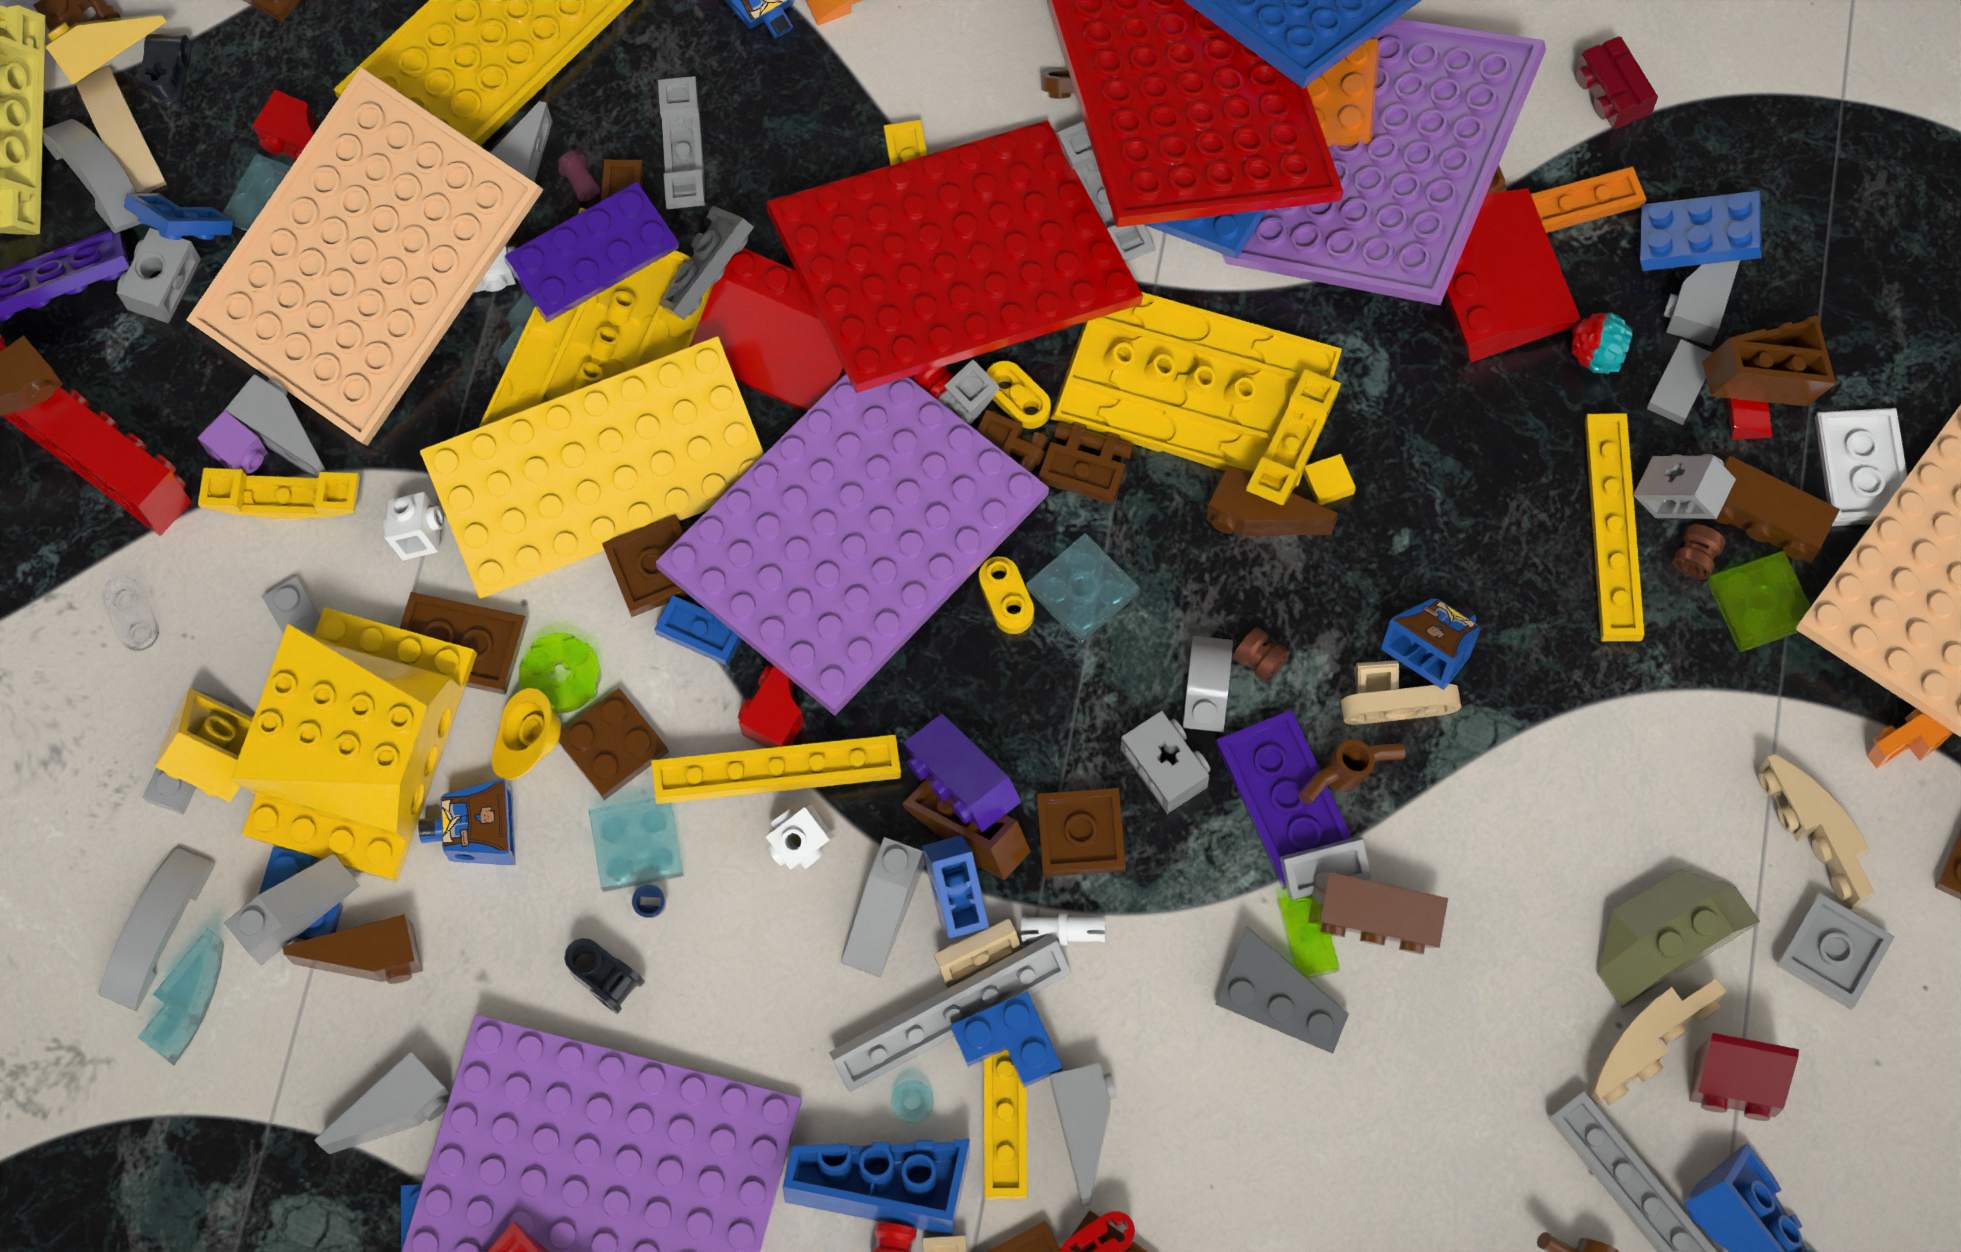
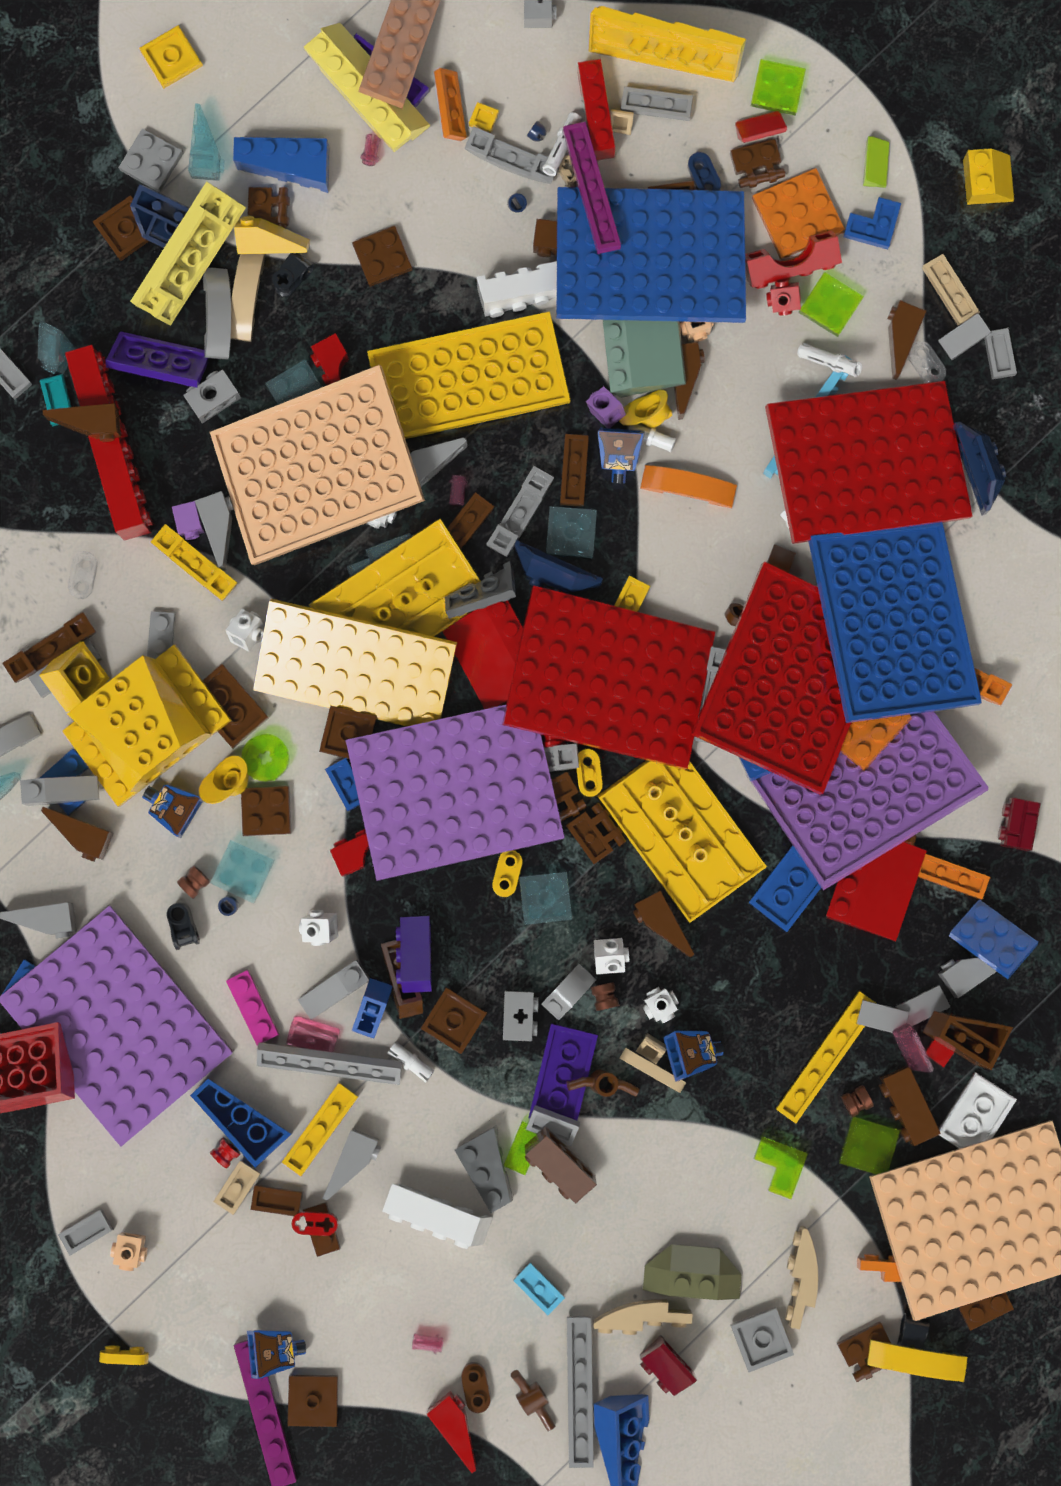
camera: 35 degrees right, 15 degrees up
blue plate [124,193,234,240] -> none
dark purple plate [504,182,679,323] -> none
yellow plate [651,735,901,804] -> none
clear light blue plate [891,1080,934,1123] -> none
tan plate [934,919,1021,988] -> none
blue plate [950,991,1062,1088] -> none
yellow slope [1246,369,1341,506] -> none
yellow tile [1303,454,1355,505] -> none
piece [1571,313,1632,374] -> none
light grey brick [1633,454,1736,519] -> none
none -> reddish brown slope [2,612,96,683]
none -> copper wheel [177,865,210,899]
none -> dark pink plate [226,970,279,1045]
none -> clear pink slope [286,1016,340,1053]
none -> white wedge [382,1183,493,1249]
none -> medium azure plate [513,1262,565,1316]
none -> dark blue wedge [515,540,603,596]
none -> clear light blue plate [546,506,597,558]
none -> reddish brown plate [560,434,589,507]
none -> white brick [594,938,629,974]
none -> white brick [643,987,679,1023]
none -> blue plate [748,846,821,932]
none -> clear neon green plate [753,1136,808,1199]
none -> light grey slope [856,1000,909,1035]
none -> clear pink slope [892,1023,934,1073]

